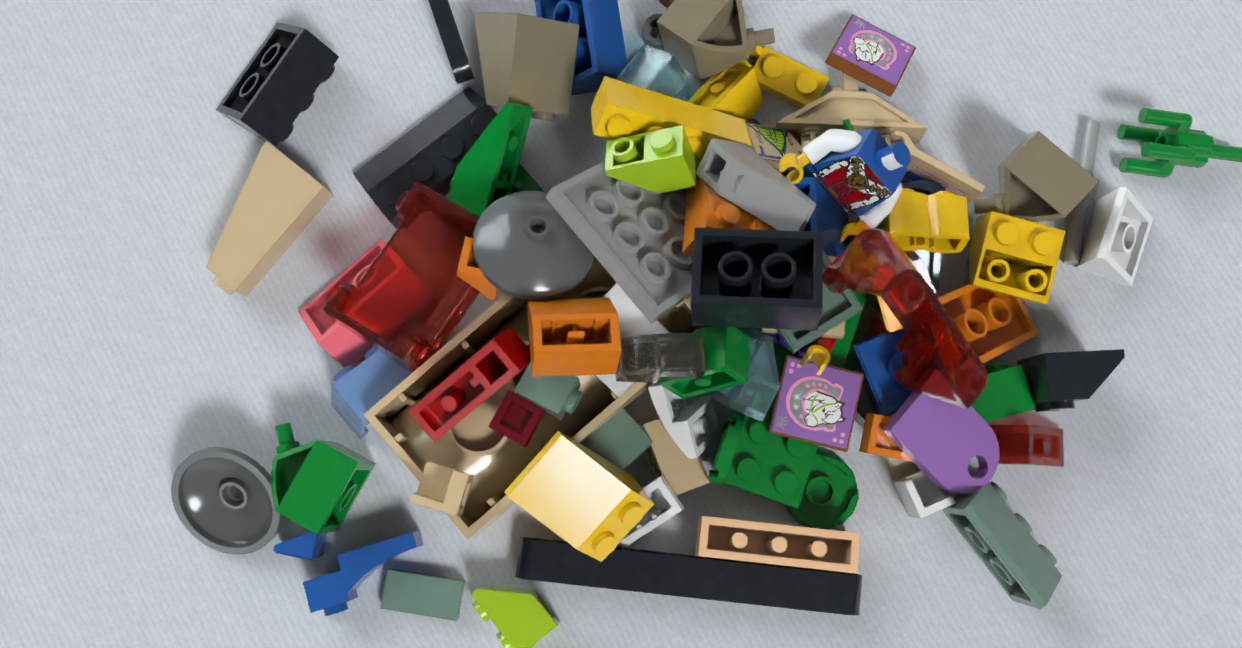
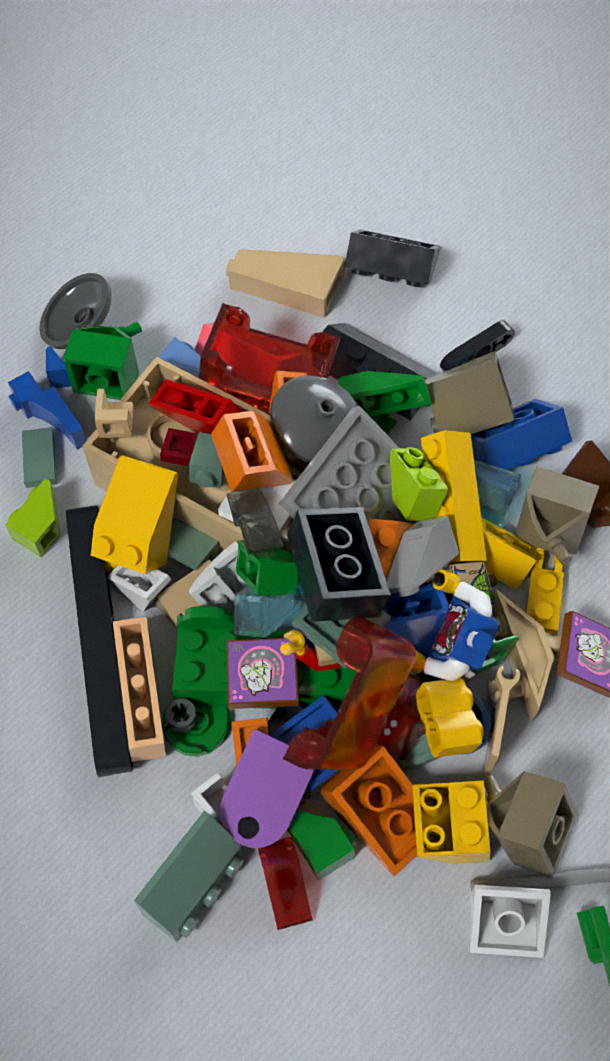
camera: 75 degrees right, 20 degrees down
black slope [1017,349,1125,412] -> none
none -> dark grey bush [165,698,197,733]

